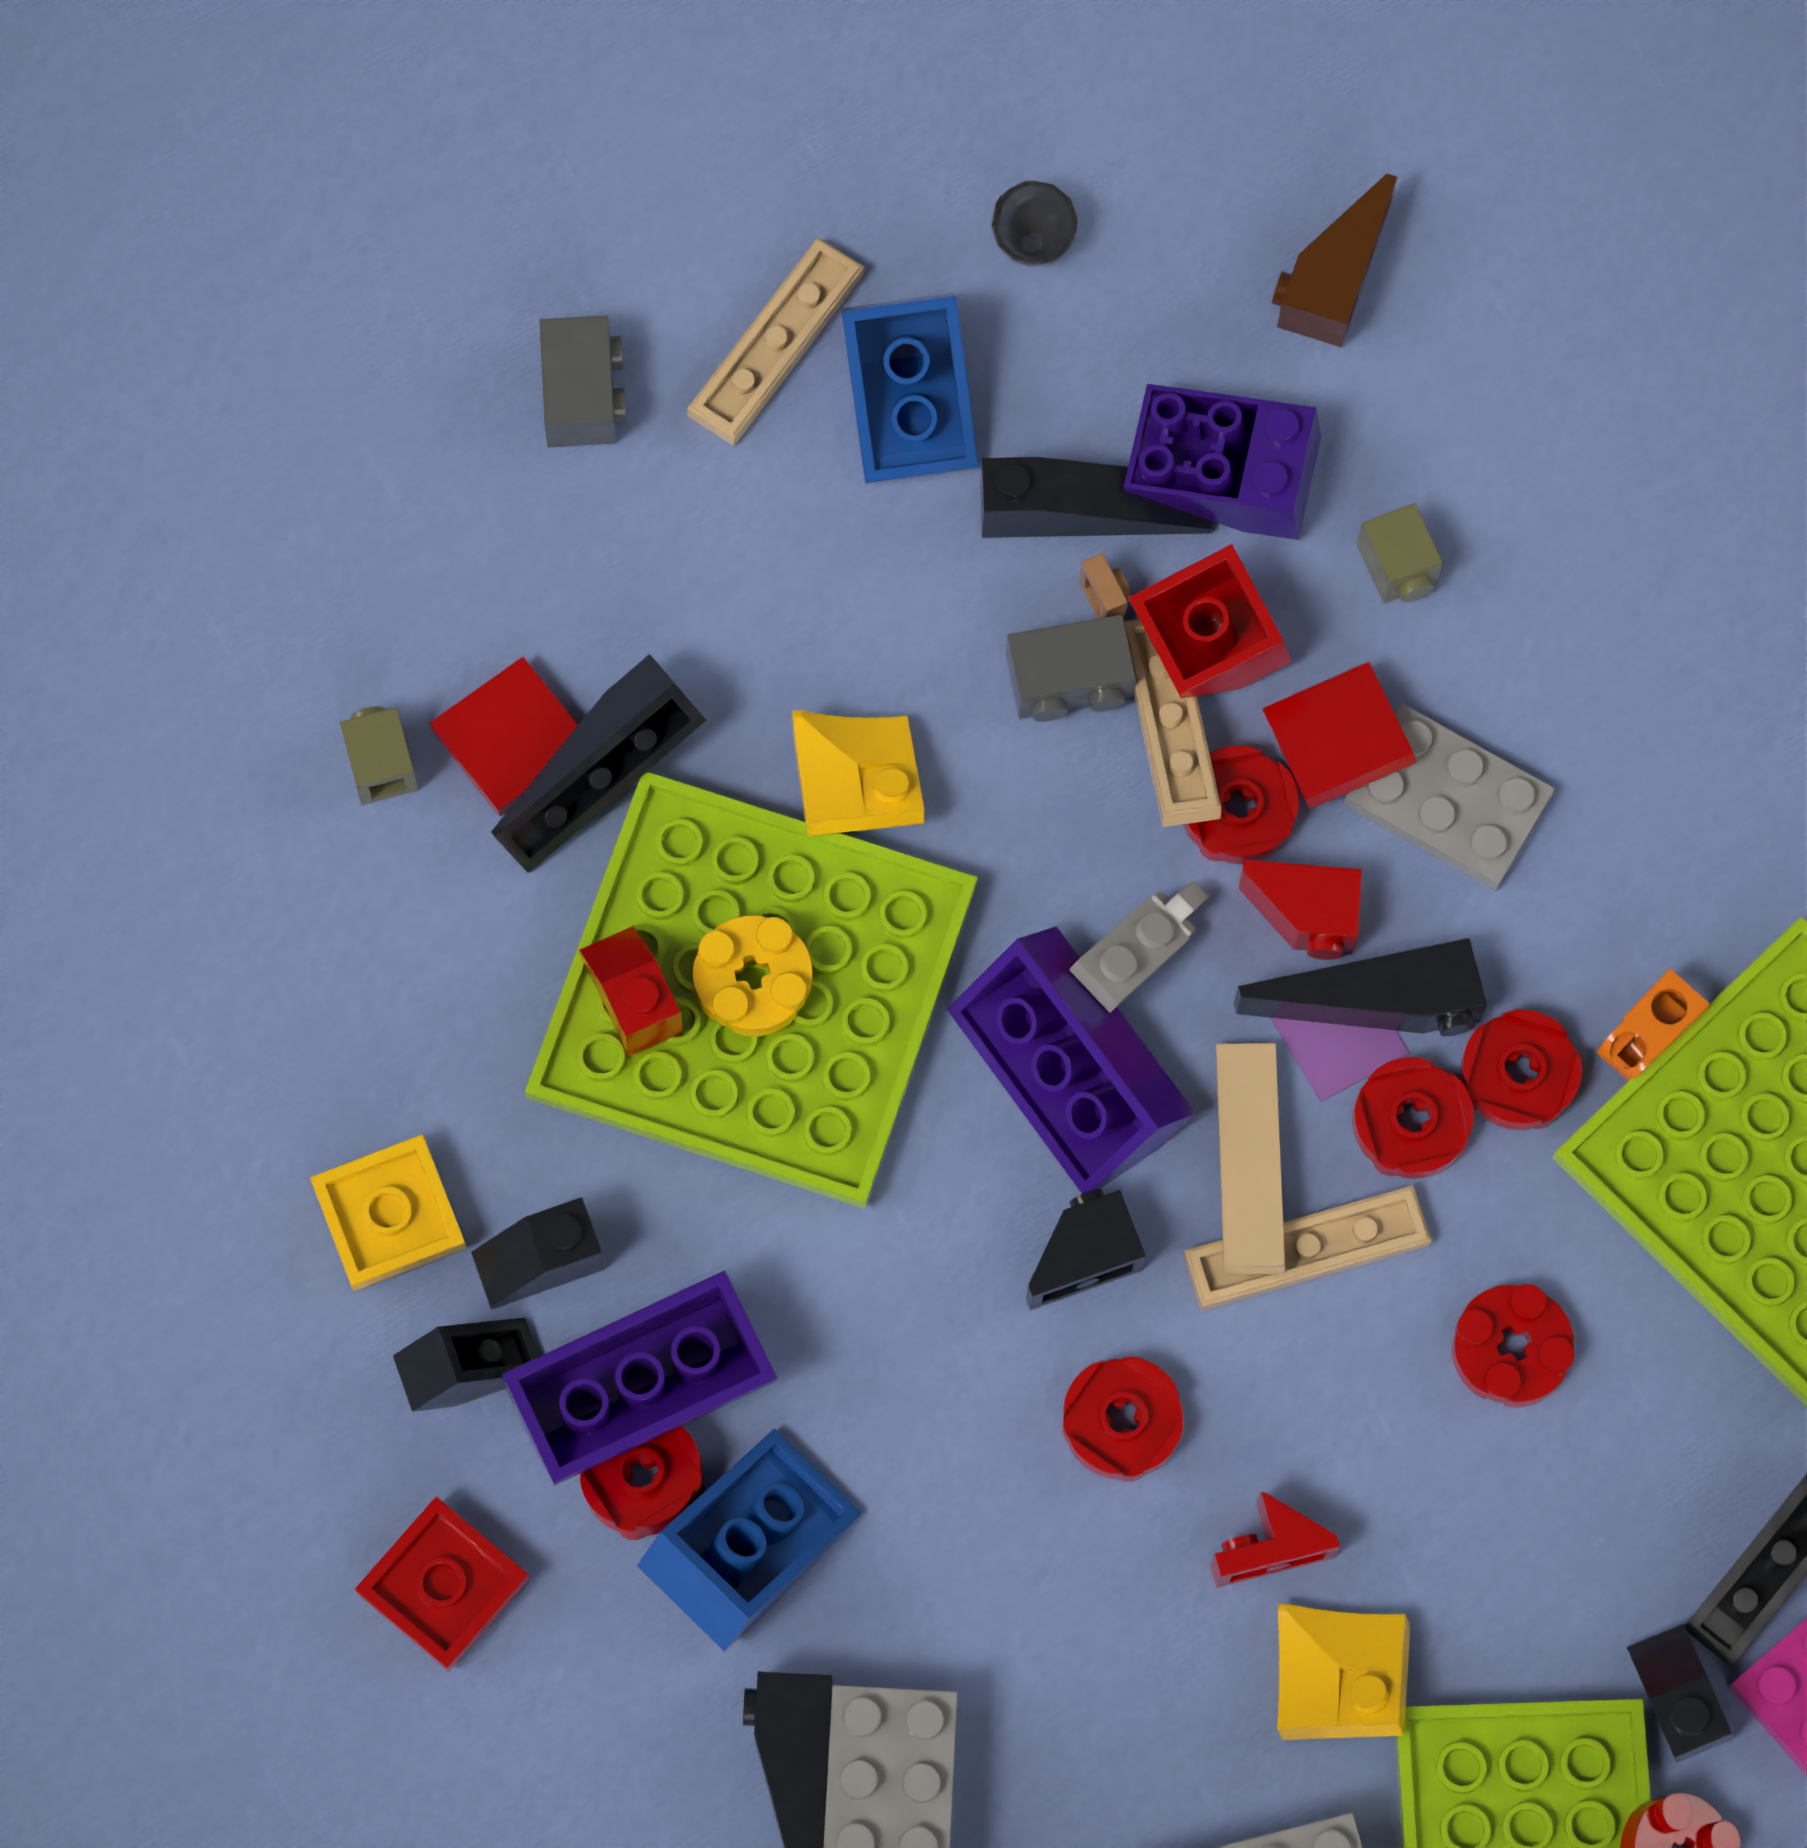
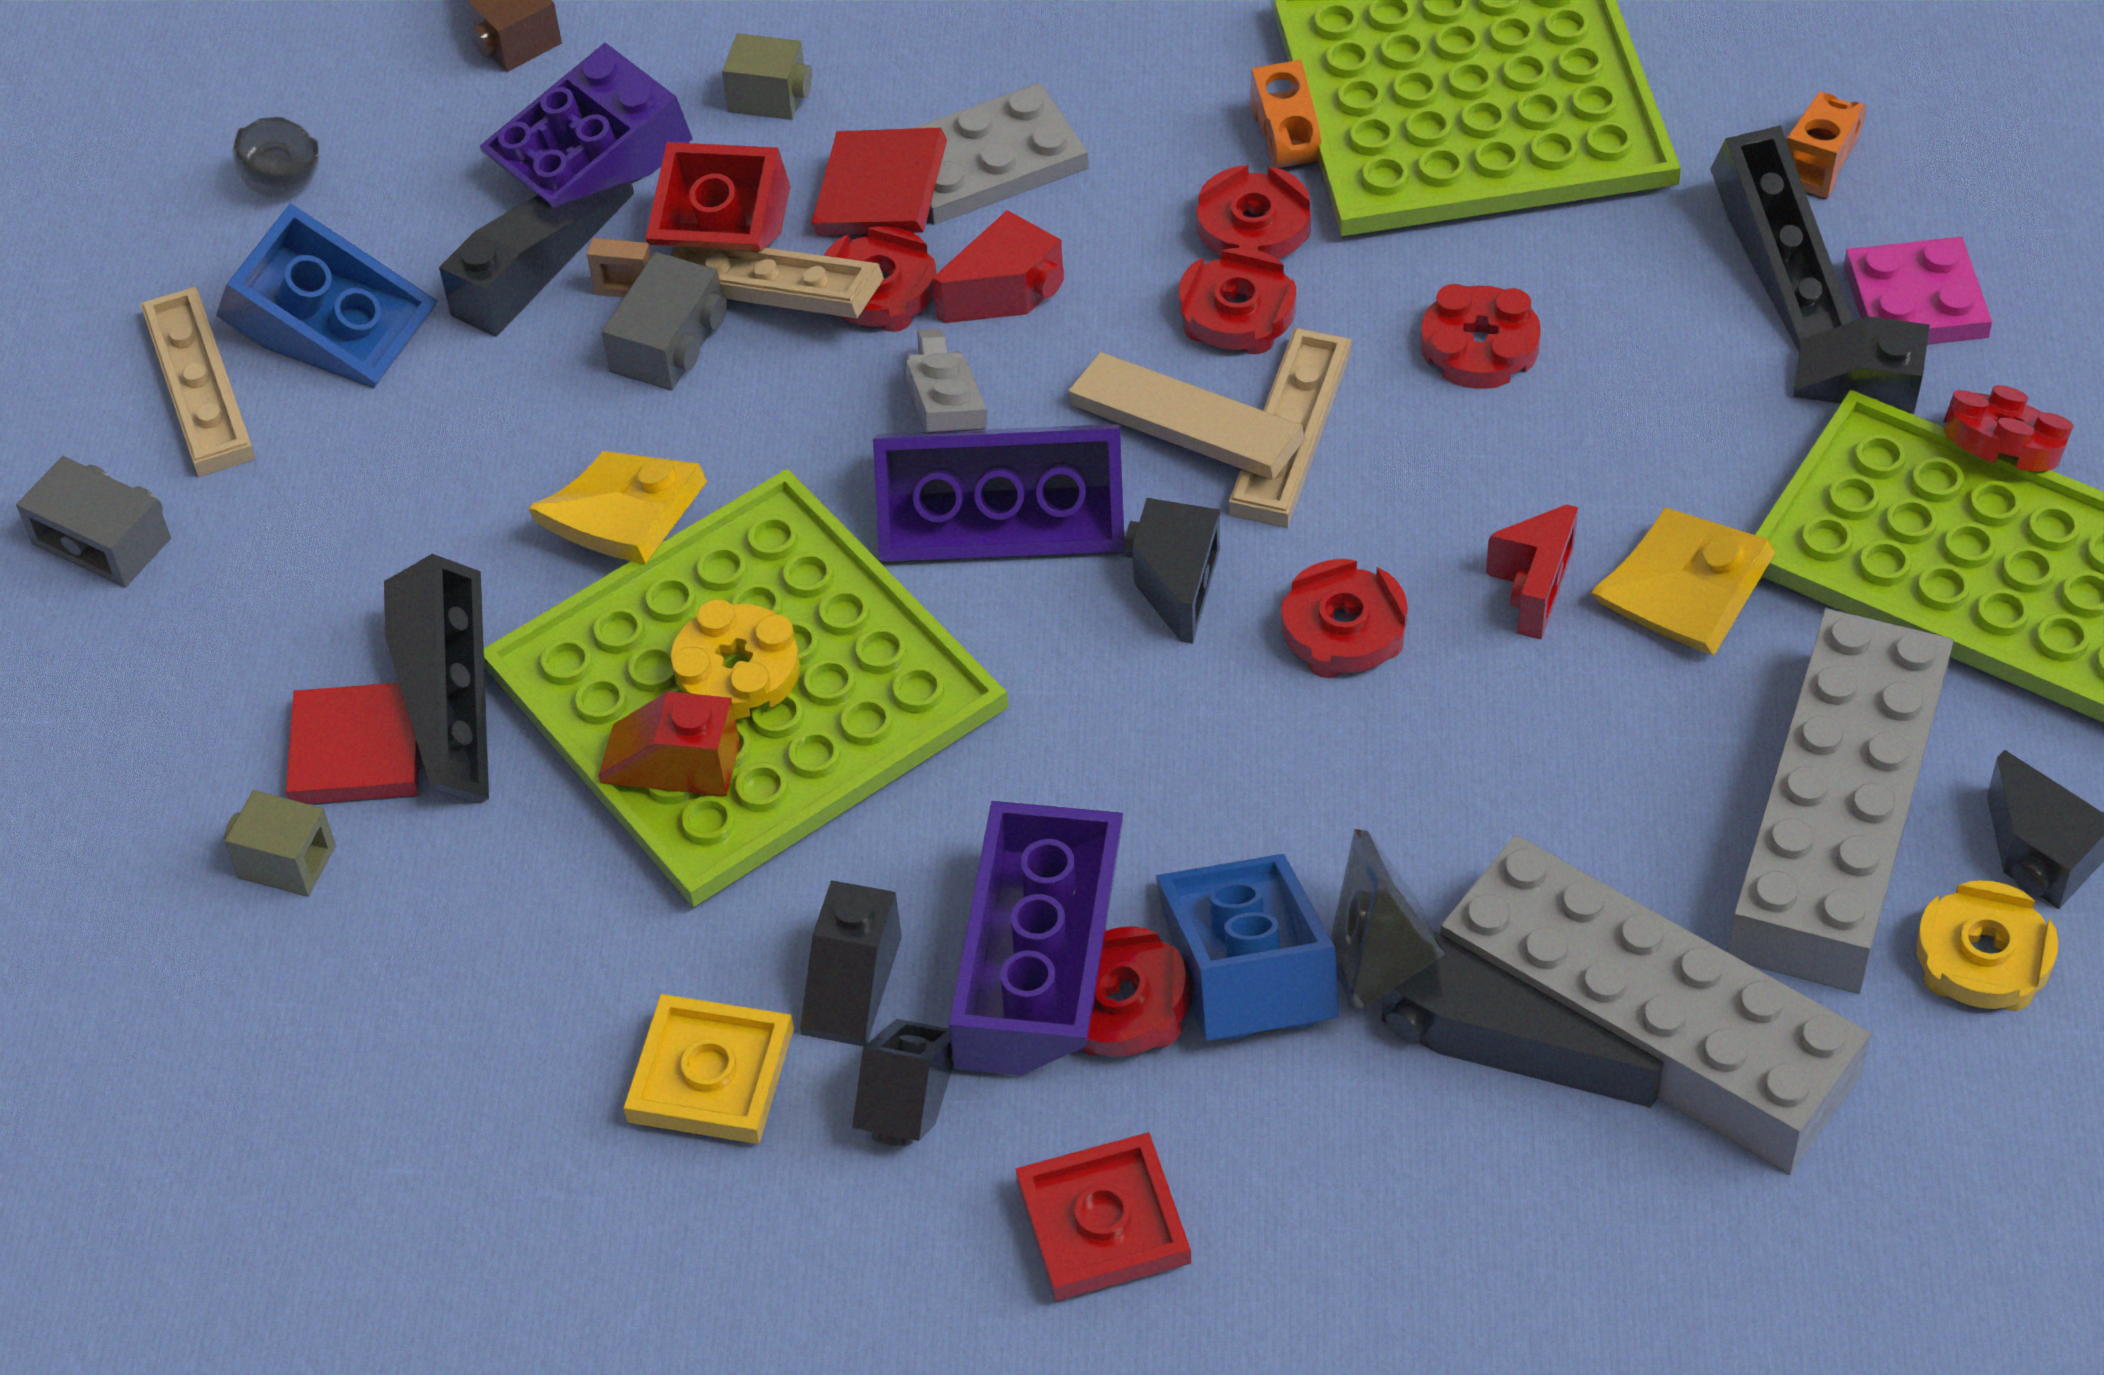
camera: 50 degrees left, 20 degrees down
black slope [1234,938,1487,1036] -> none
medium lavender sticker [1270,1017,1409,1102] -> none
none -> clear smoke slope [1331,829,1445,1009]

